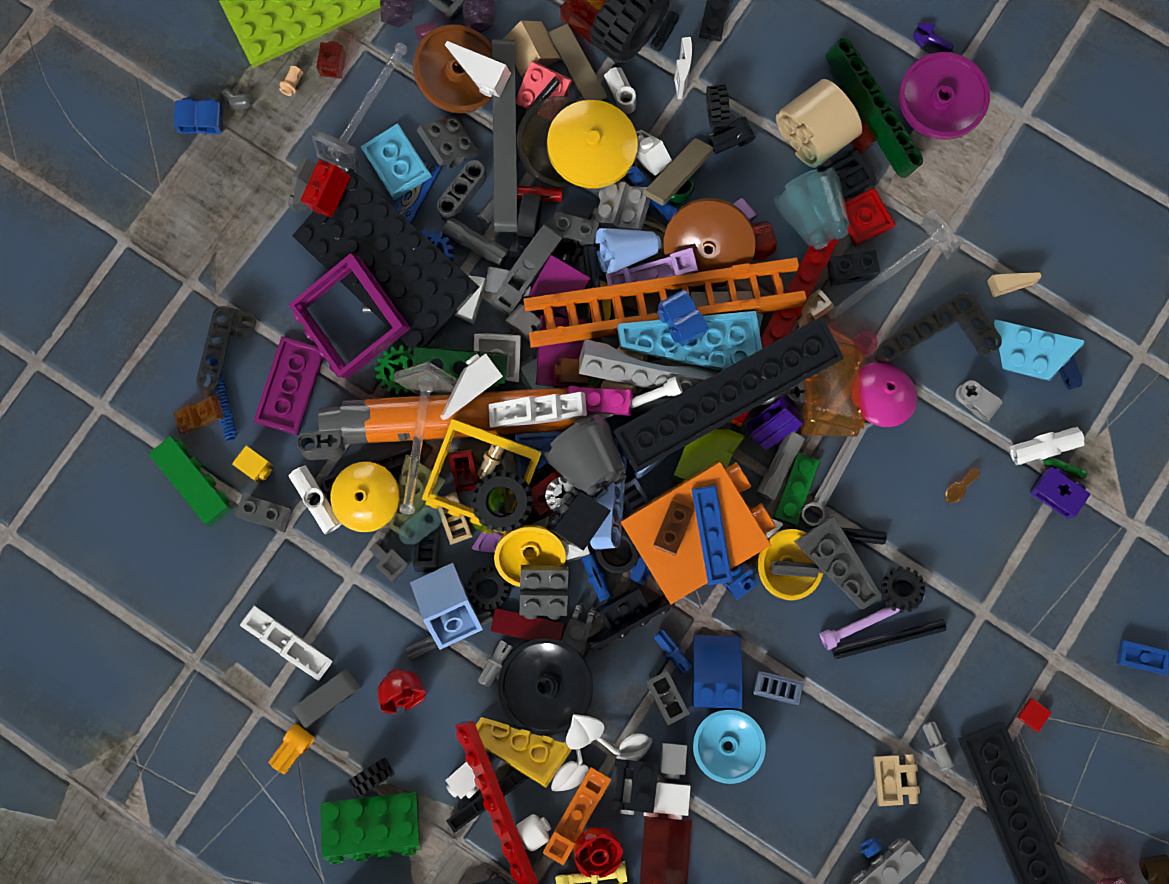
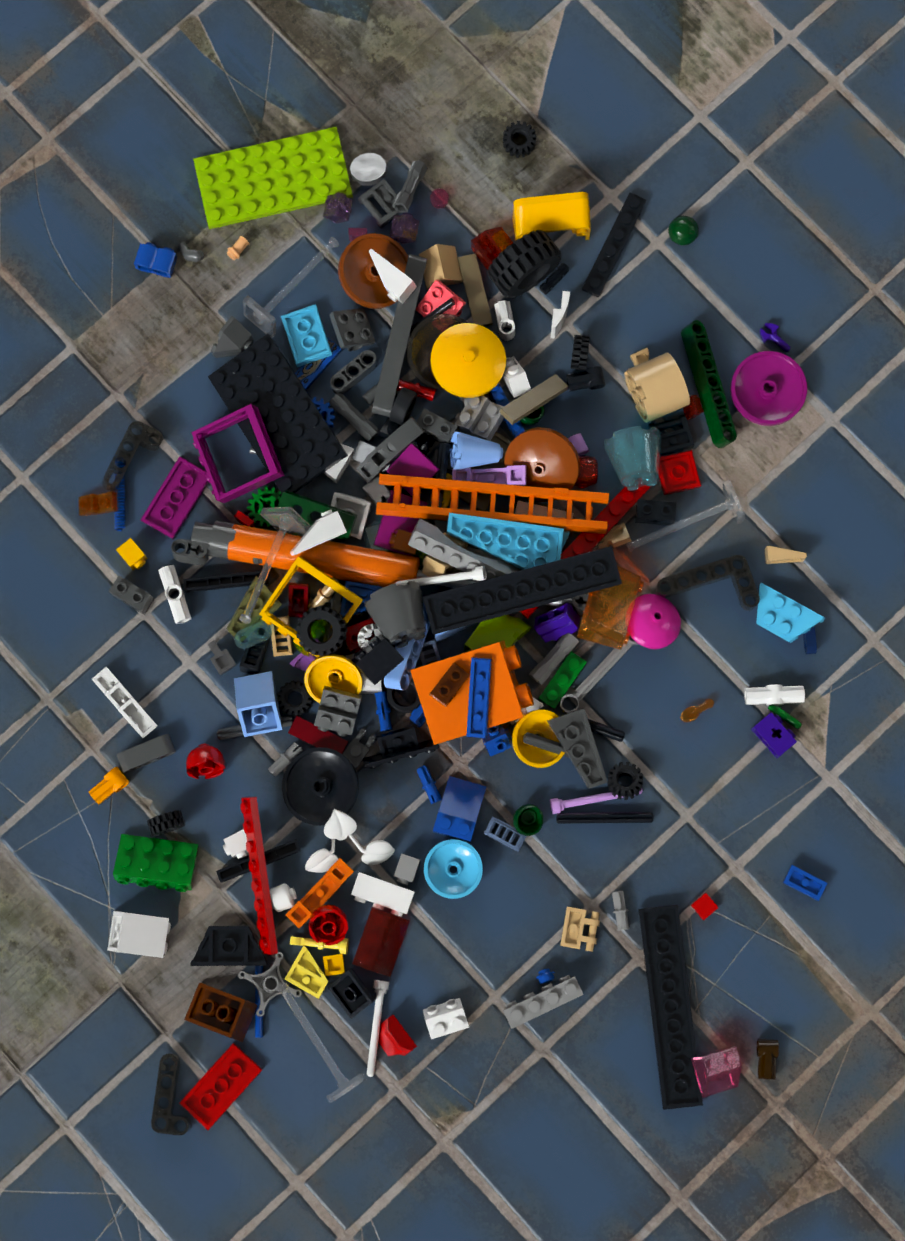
camera: 15 degrees right, 0 degrees up
green brick [148,436,233,527] -> none
red brick [300,160,351,217] -> none
clear red brick [316,41,346,79] -> none
yellow dish [331,462,400,532] -> none
yellow wing [476,717,572,787] -> none
white slope [489,392,587,428] -> none
dark pink plate [567,386,633,416] -> none
black plate [610,758,659,813] -> none
dark grey brick [645,670,689,725] -> none
blue brick [657,289,709,347] -> none
clear pink tile [853,331,878,355] -> none
light grey piece [955,380,1002,422] -> none
none -> red tile [234,510,256,527]
none -> dark green piece [513,804,543,836]
none -> tan tile [630,348,649,366]

